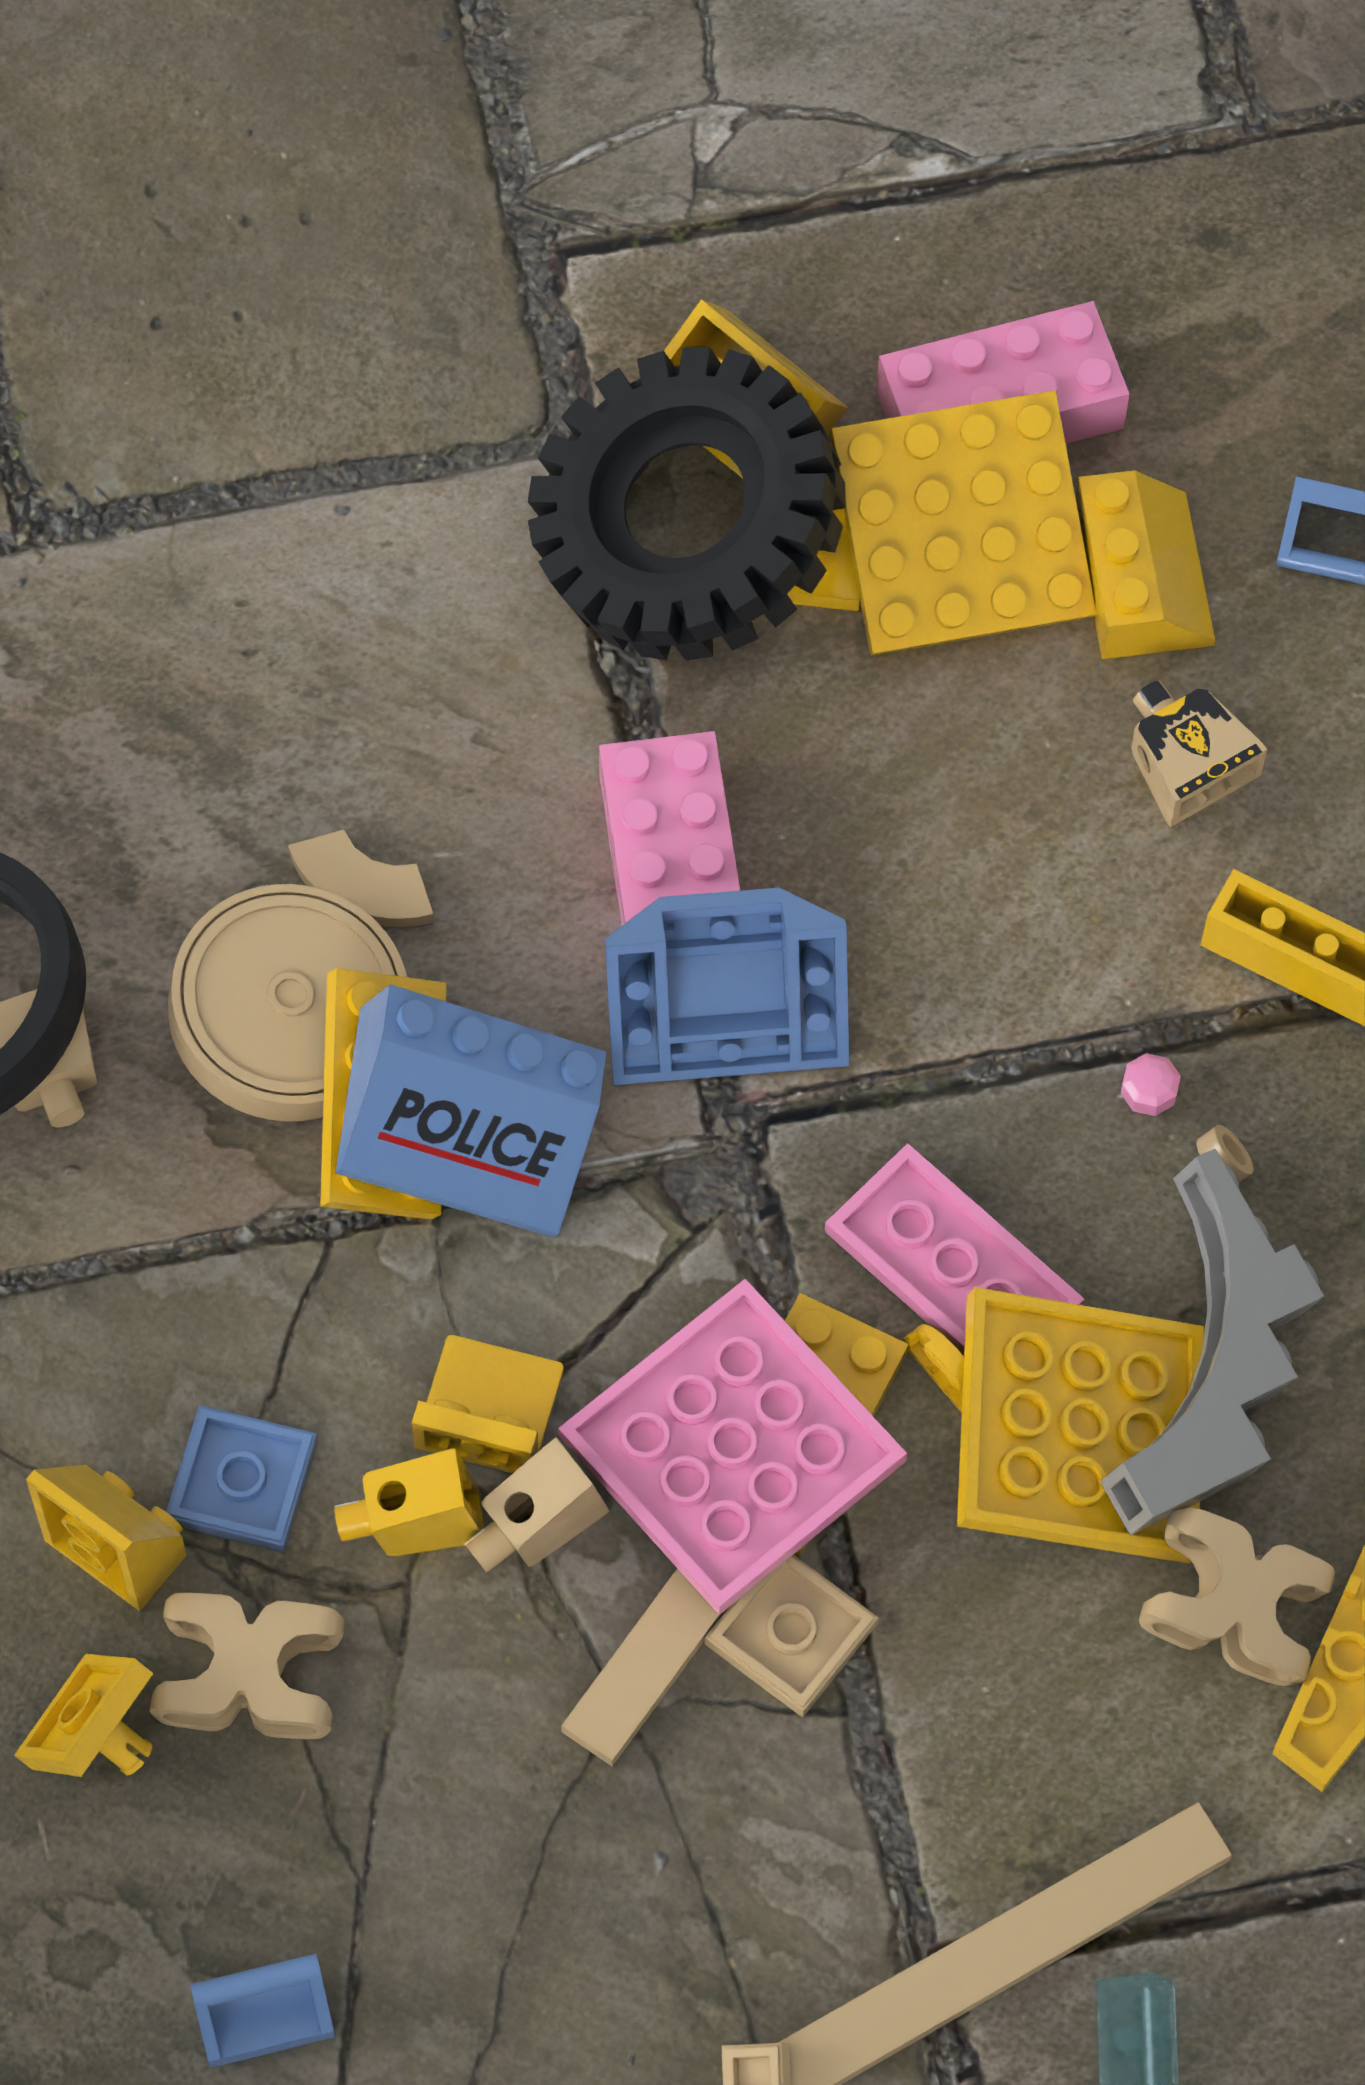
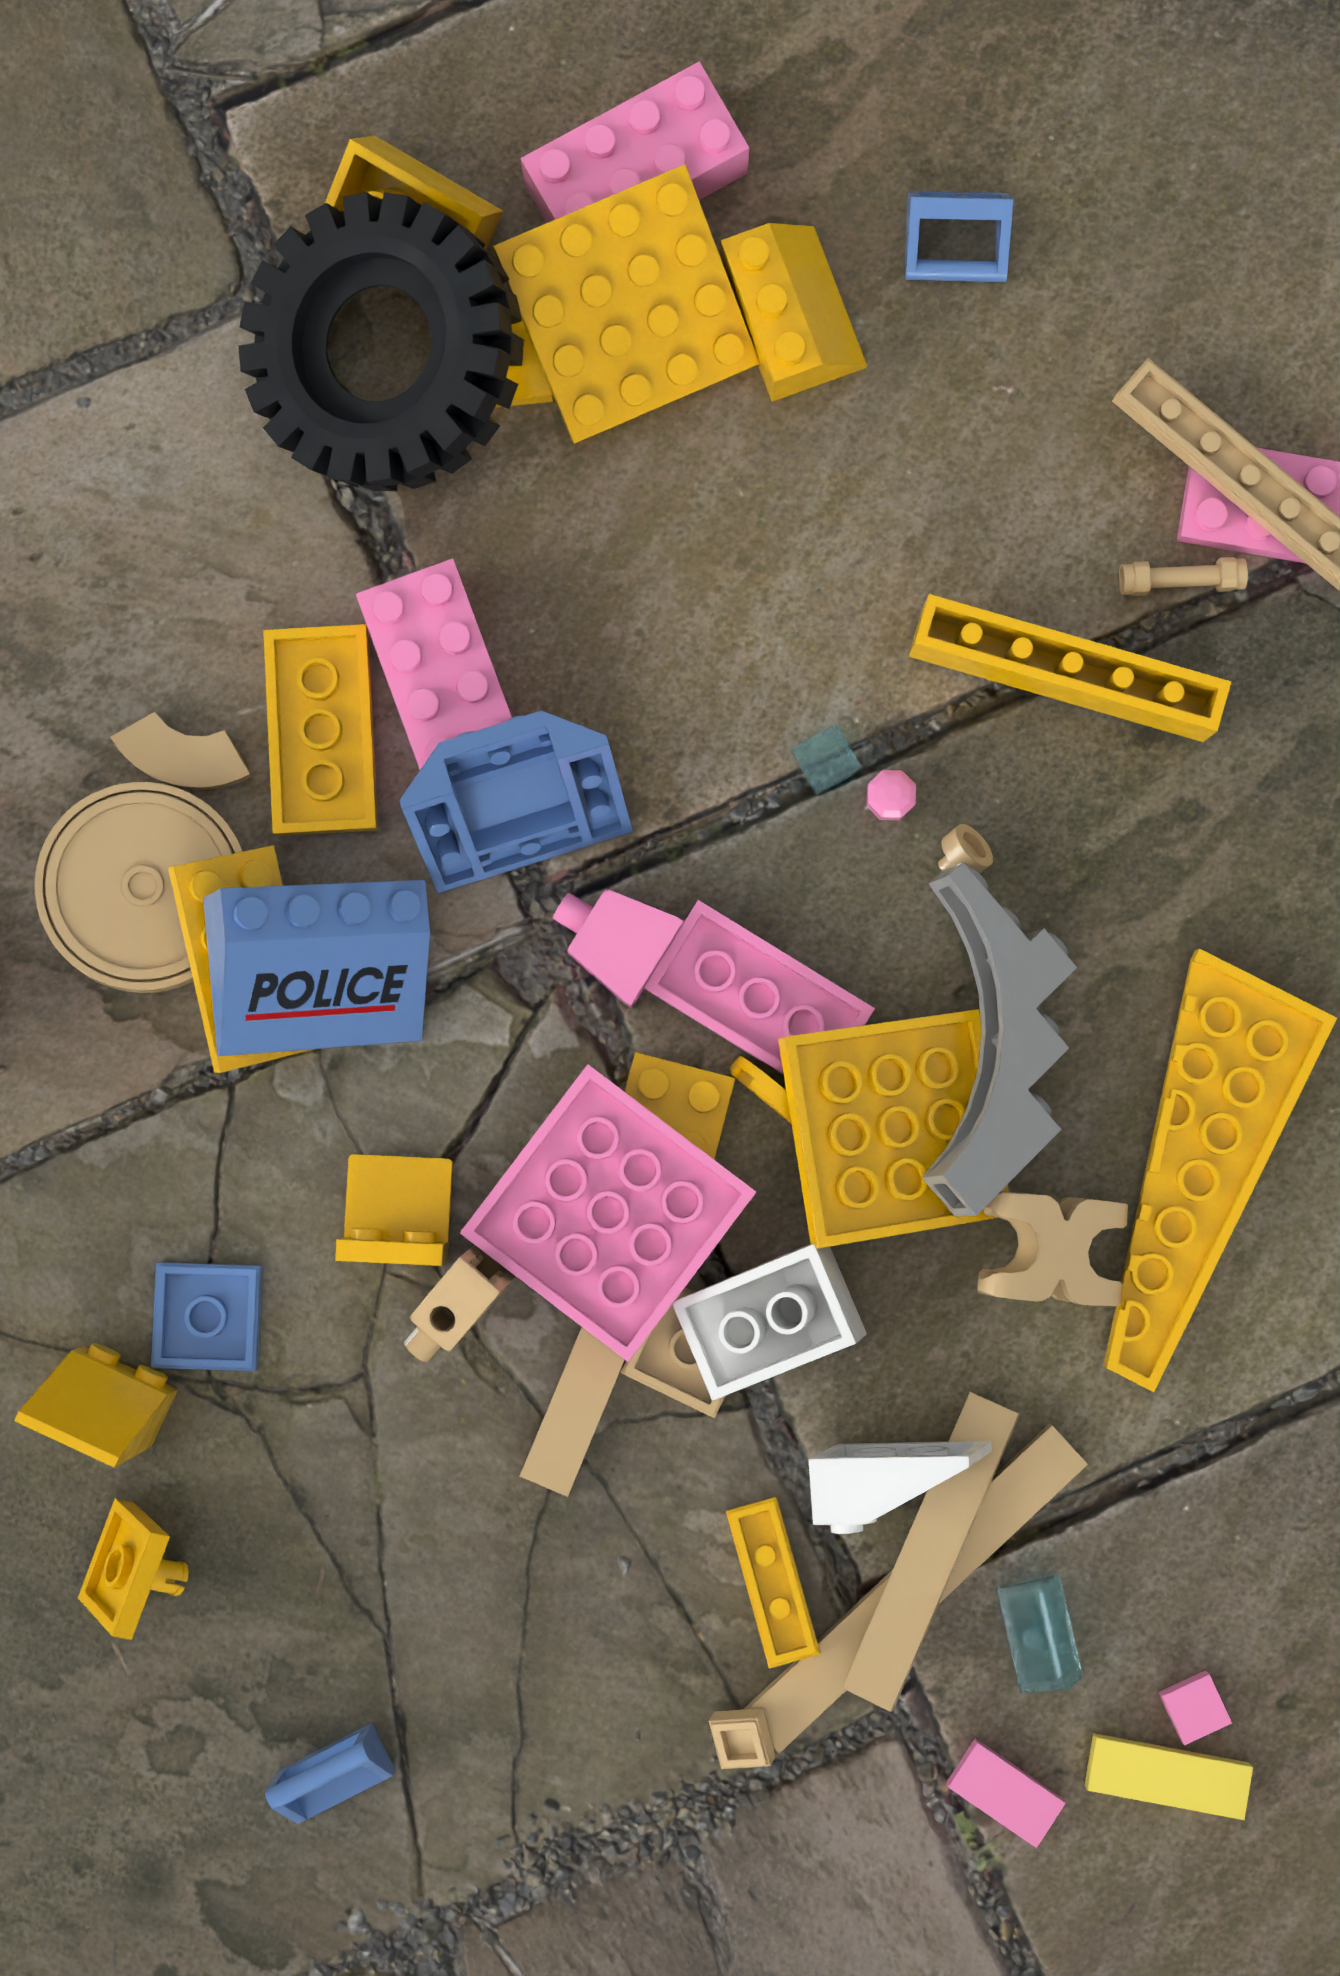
camera: 10 degrees left, 20 degrees up
tan piece [149,1592,345,1739] -> none
yellow torso [334,1448,485,1556] -> none
tan torso [1131,681,1267,828] -> none
none -> yellow plate [263,624,379,836]
none -> bright pink torso [552,889,683,1008]
none -> white slope [672,1243,867,1401]
none -> yellow tile [726,1496,821,1669]
none -> clear light blue tile [791,723,862,795]
none -> white slope [809,1441,992,1534]
none -> tan tile [842,1392,1020,1712]

